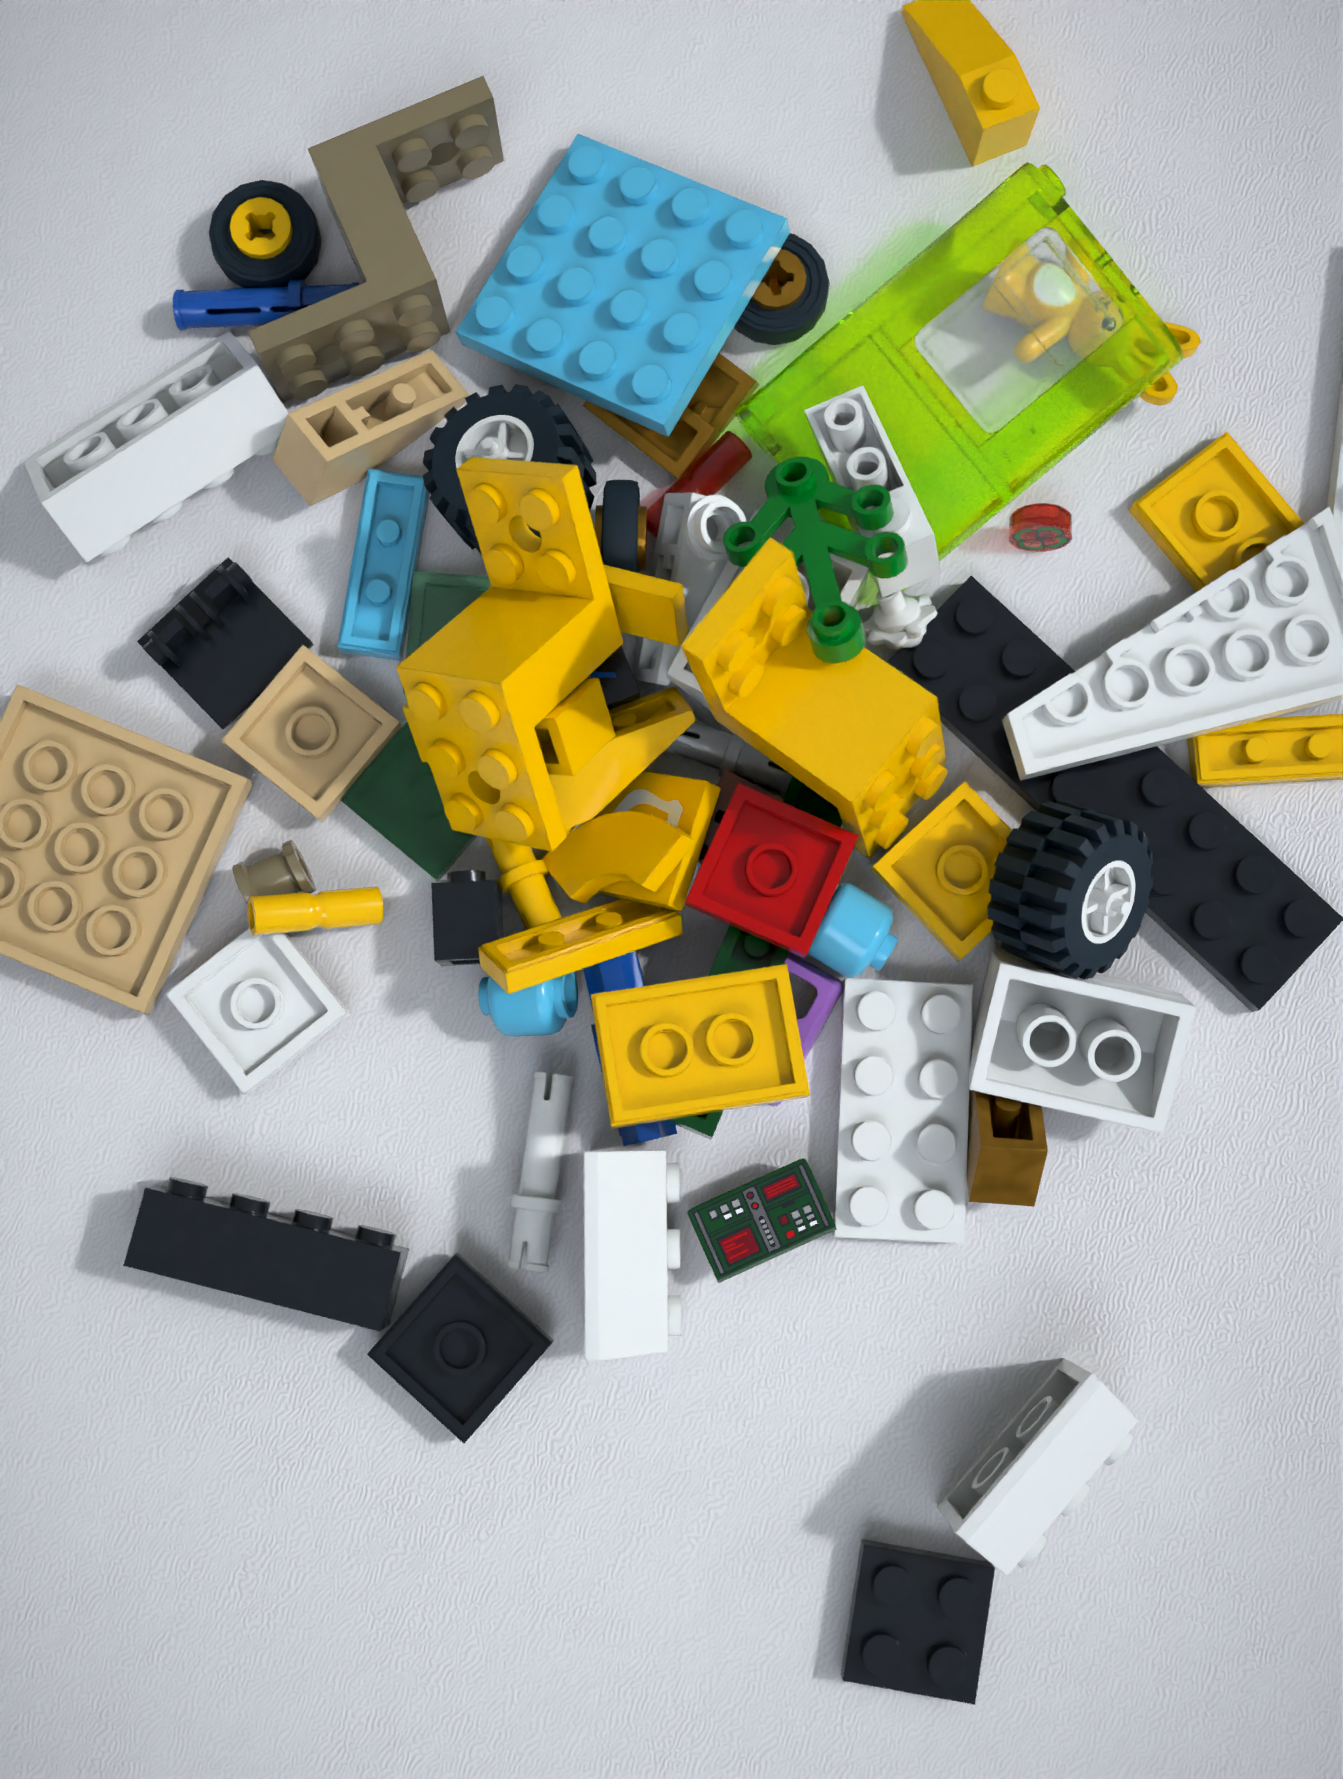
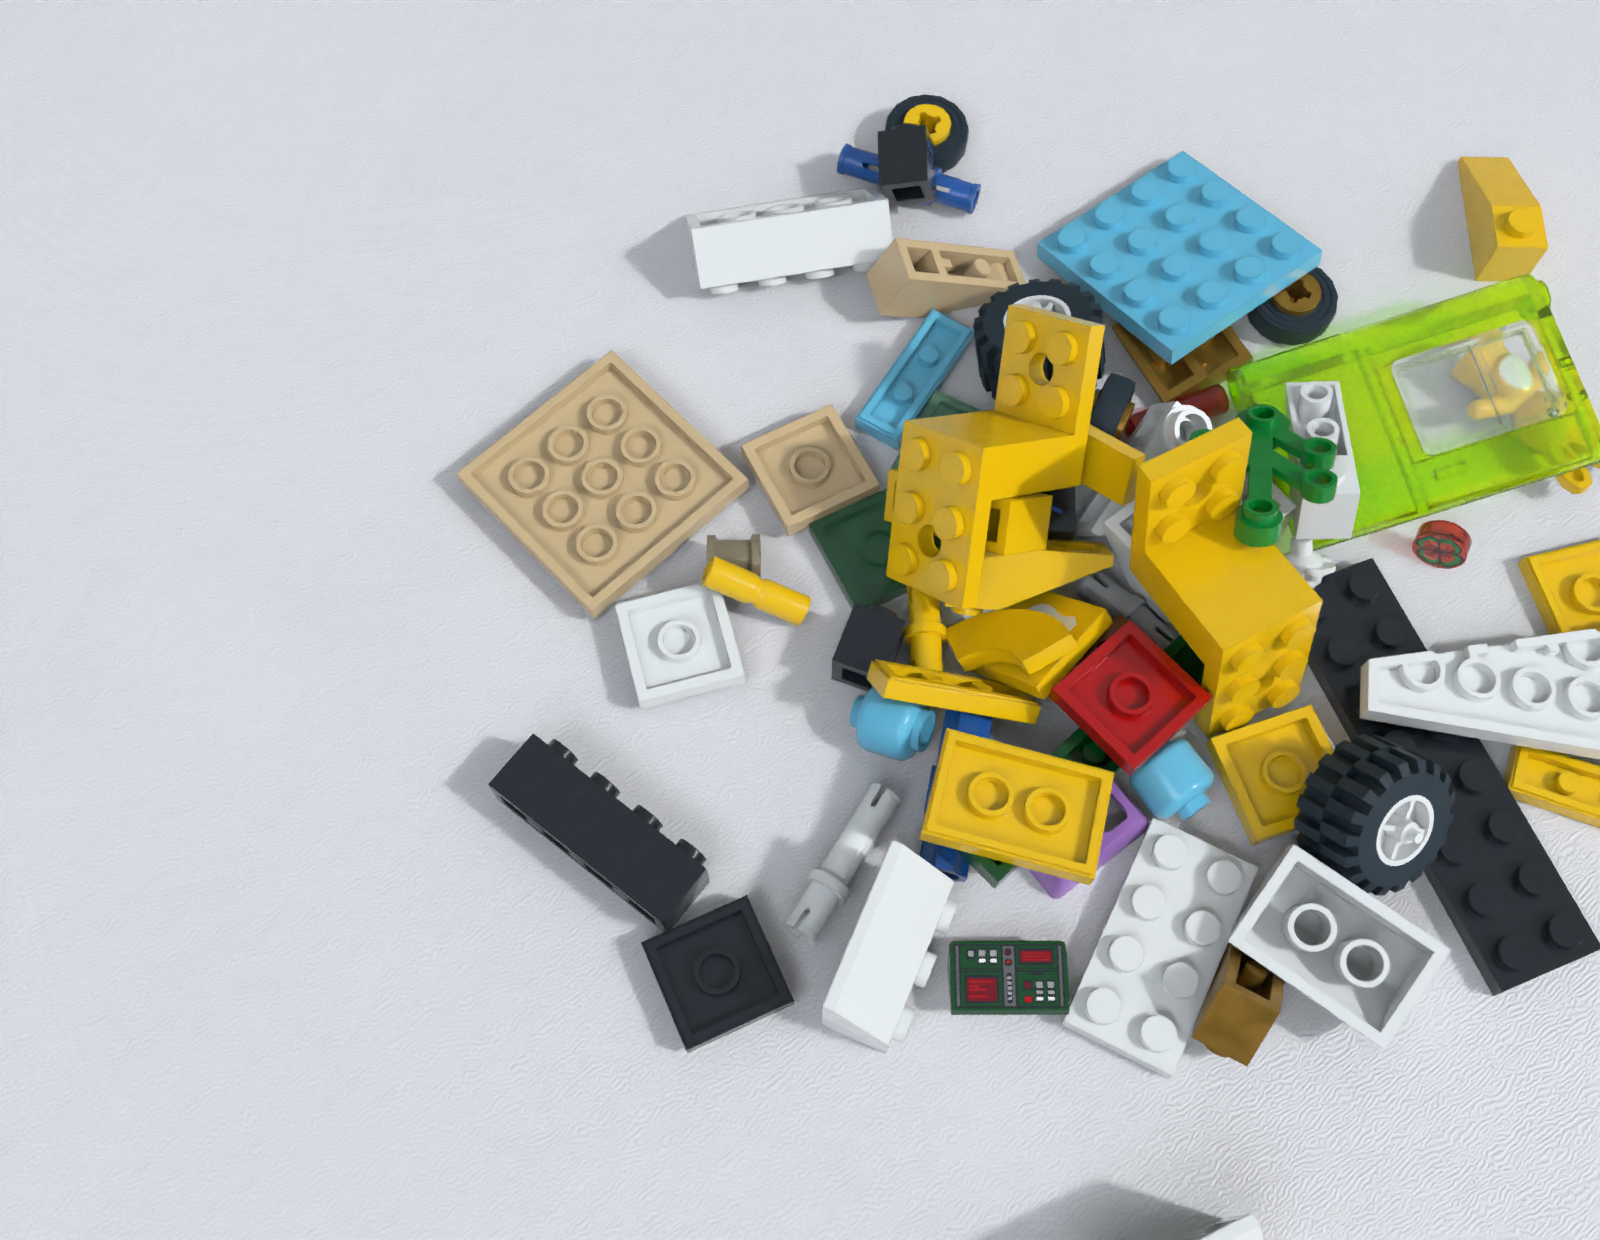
camera: 25 degrees right, 15 degrees down
black hinge [137,557,314,730] -> none
dark tan bracket [248,76,504,403] -> none
none -> black brick [877,123,937,207]

